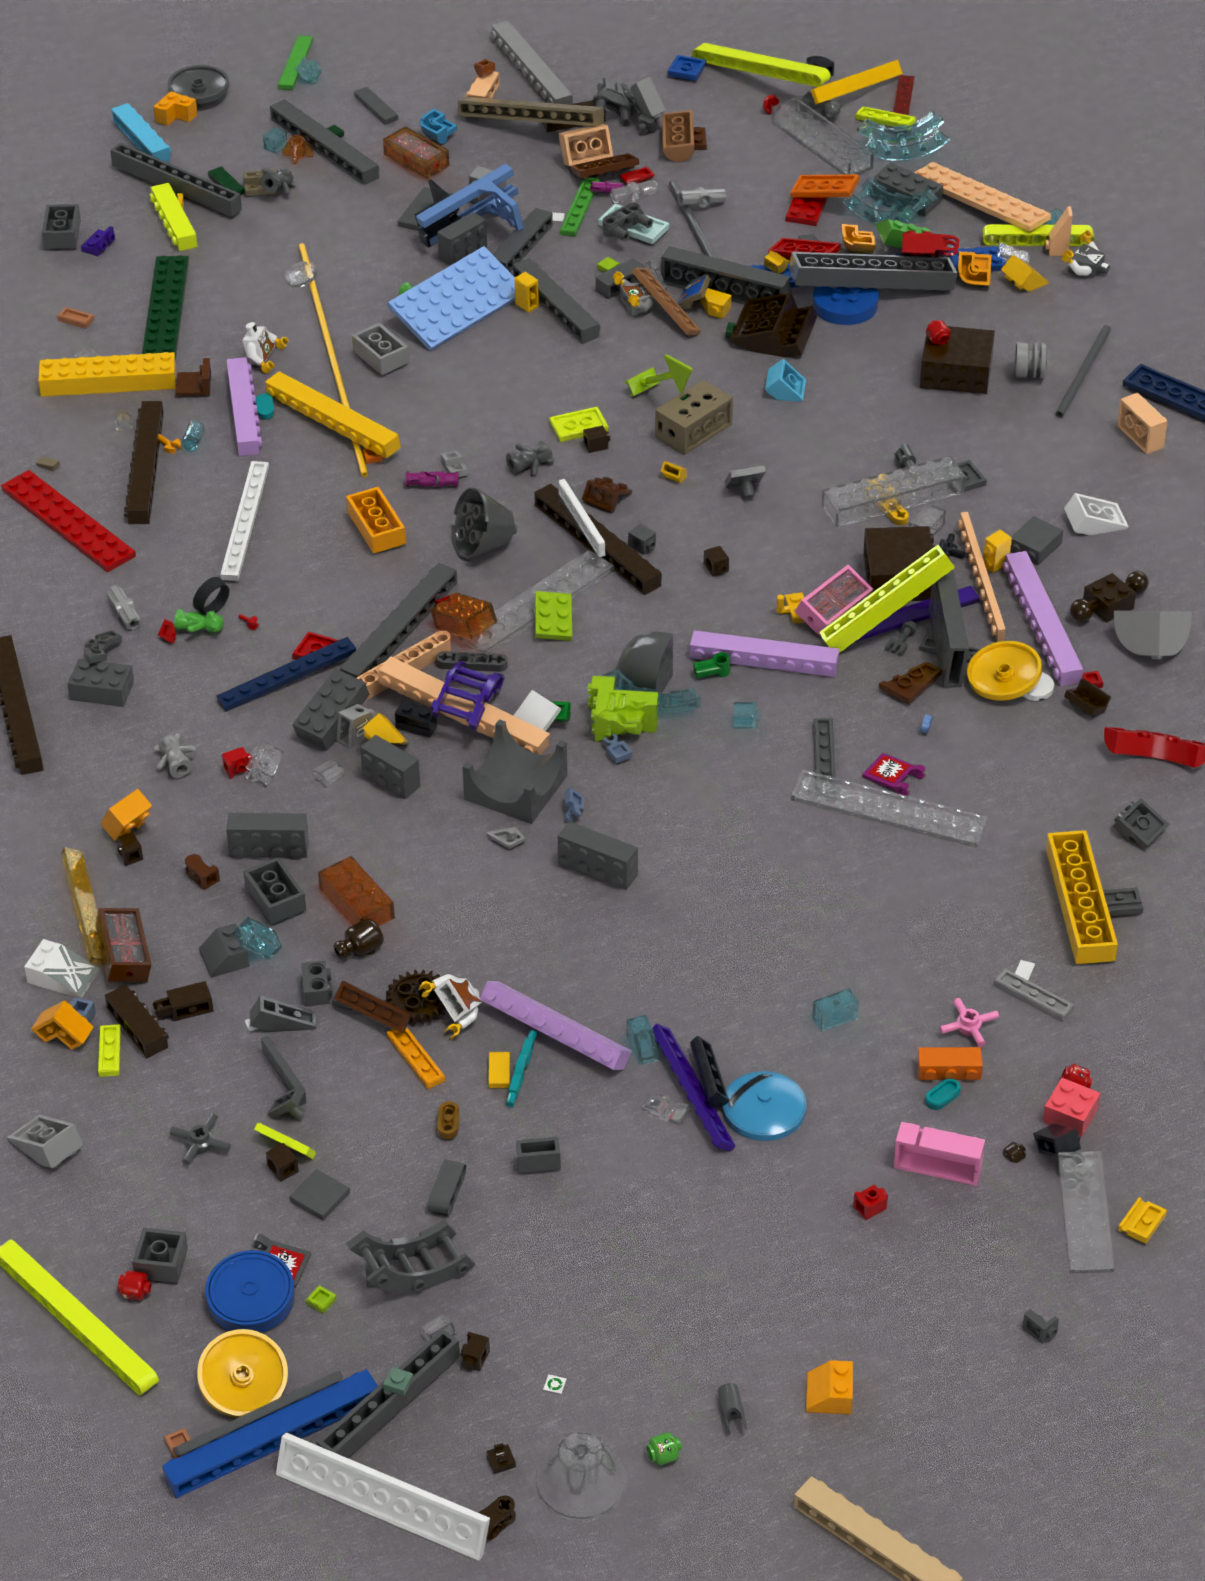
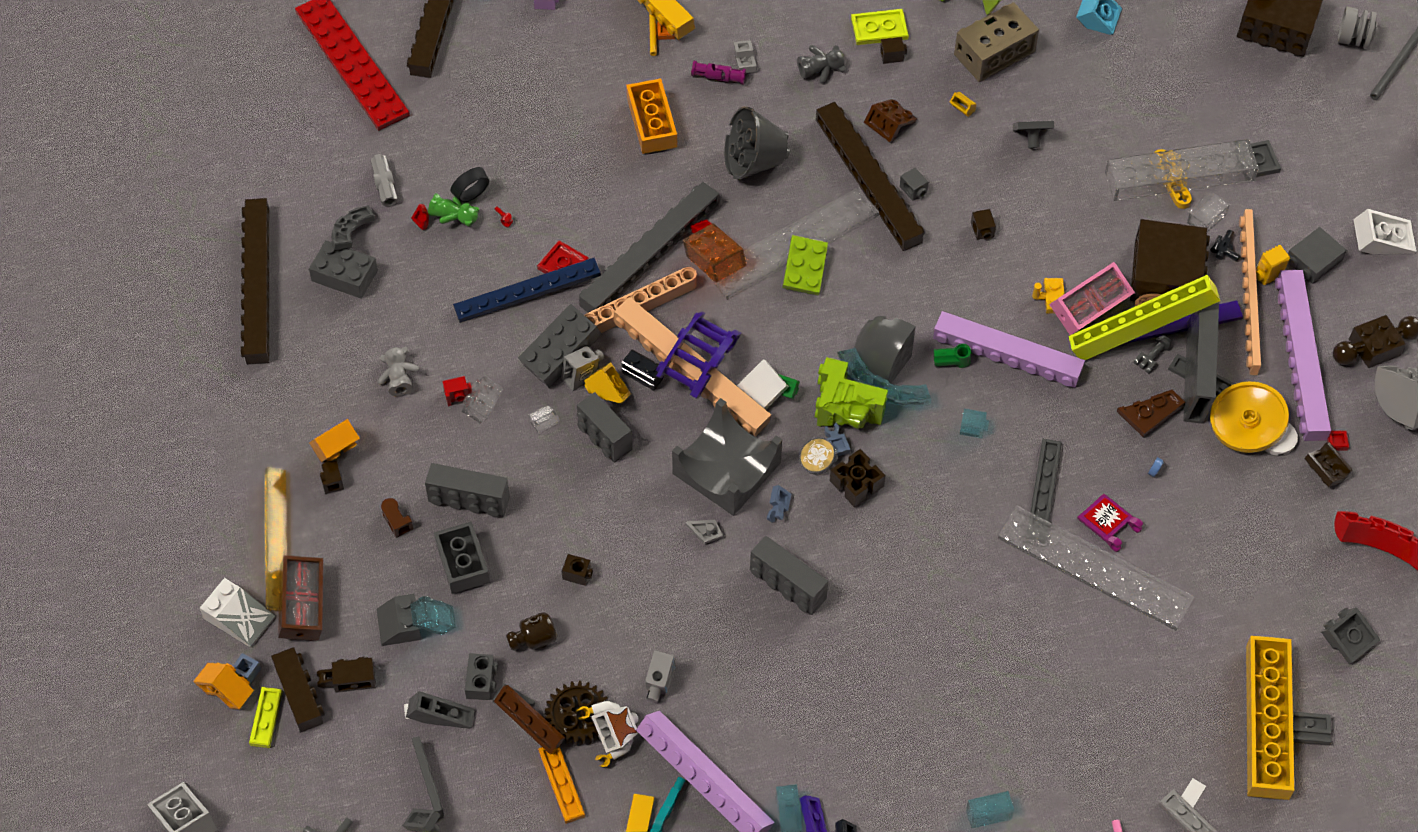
camera: 10 degrees right, 15 degrees up
white plate [220,461,269,581] -> none
clear orange brick [318,856,395,926] -> none
dark grey beam [436,651,508,672] -> none
white tile [558,479,605,557] -> none
dark grey arm [894,443,919,478] -> none
none -> dark brown brick [562,554,593,586]
none -> light grey torso [645,650,676,702]
none -> tile [799,437,838,476]
none -> dark brown brick [829,449,886,508]

